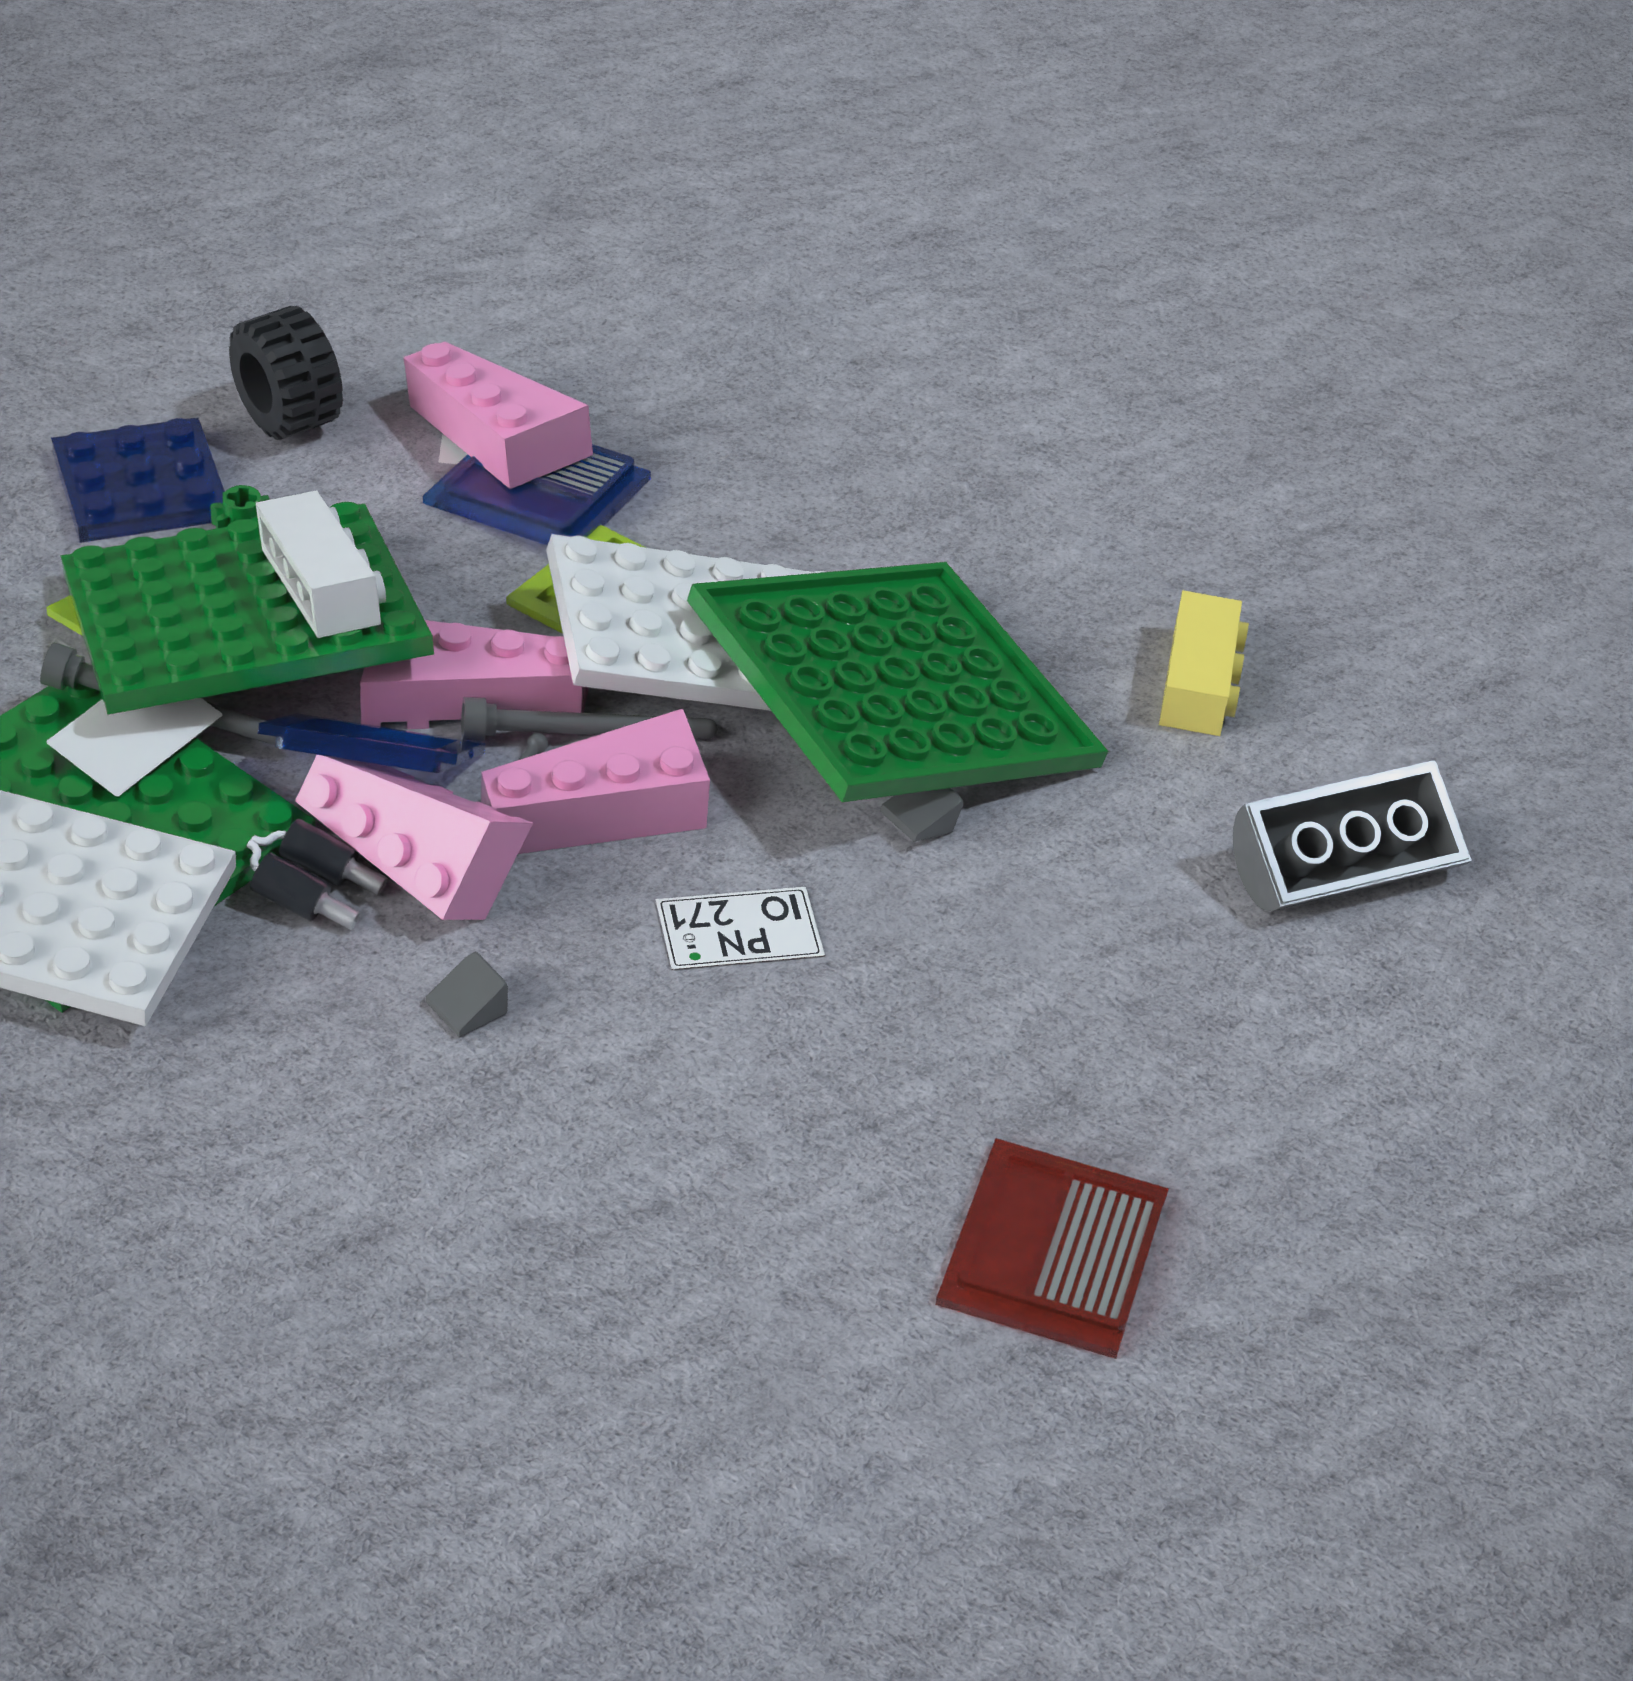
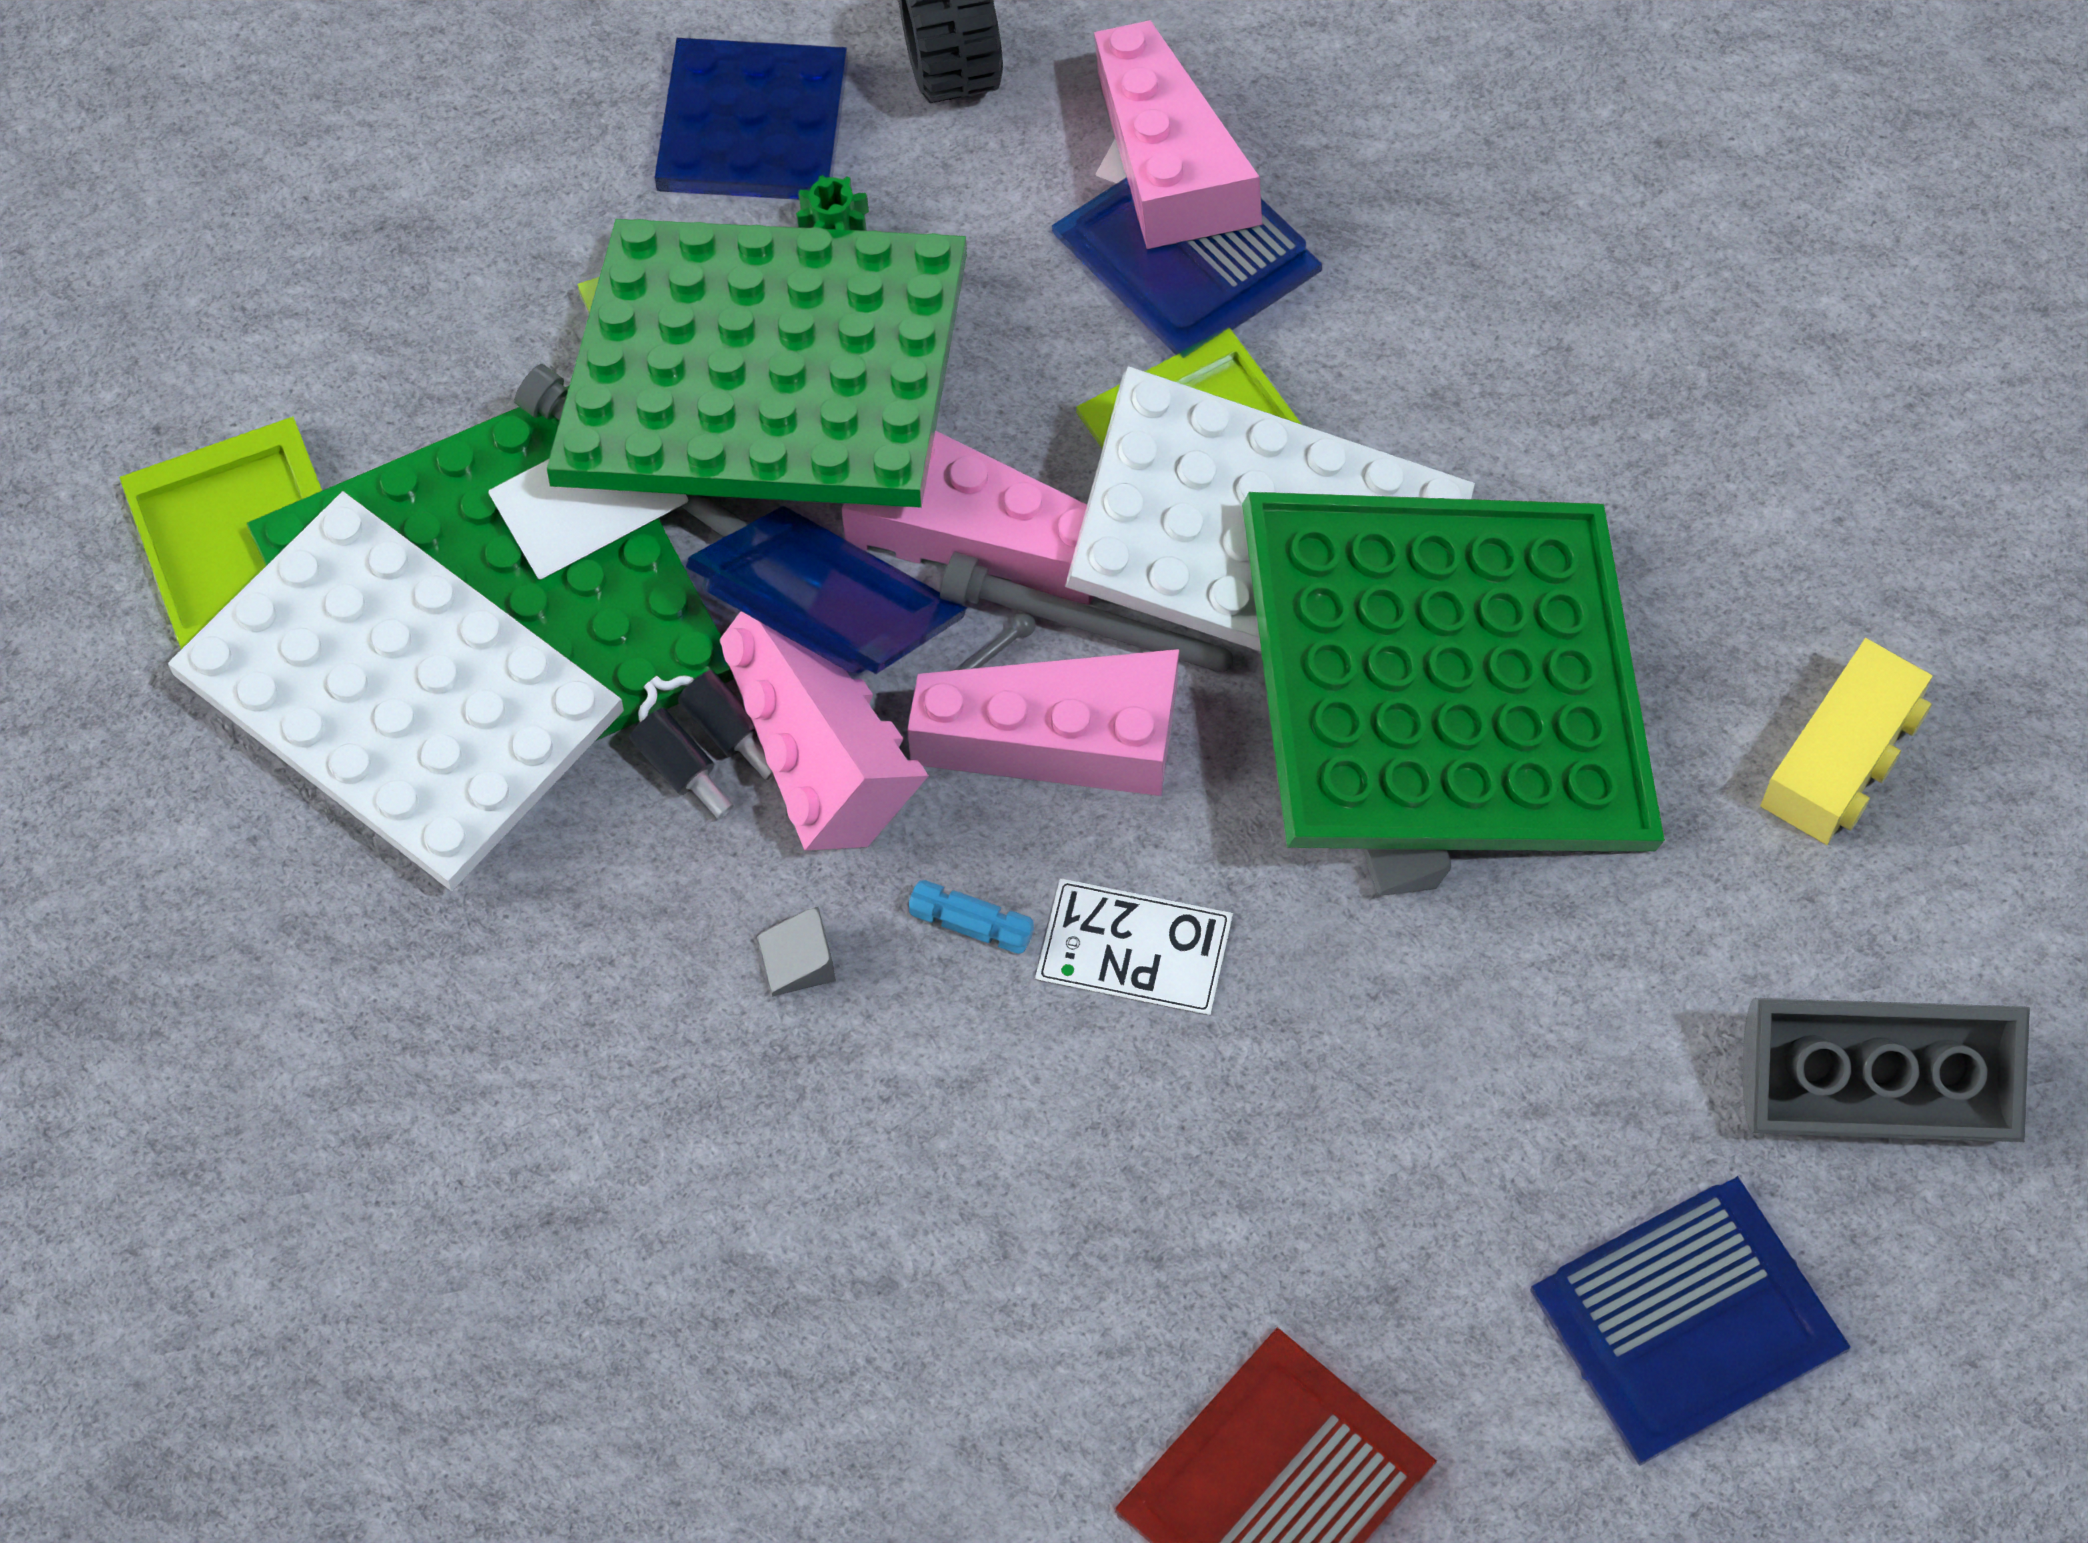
camera: 30 degrees right, 20 degrees up
white brick [256,490,386,638] -> none
none -> dark azure axle [909,880,1034,954]
none -> clear blue piece [1530,1176,1851,1466]

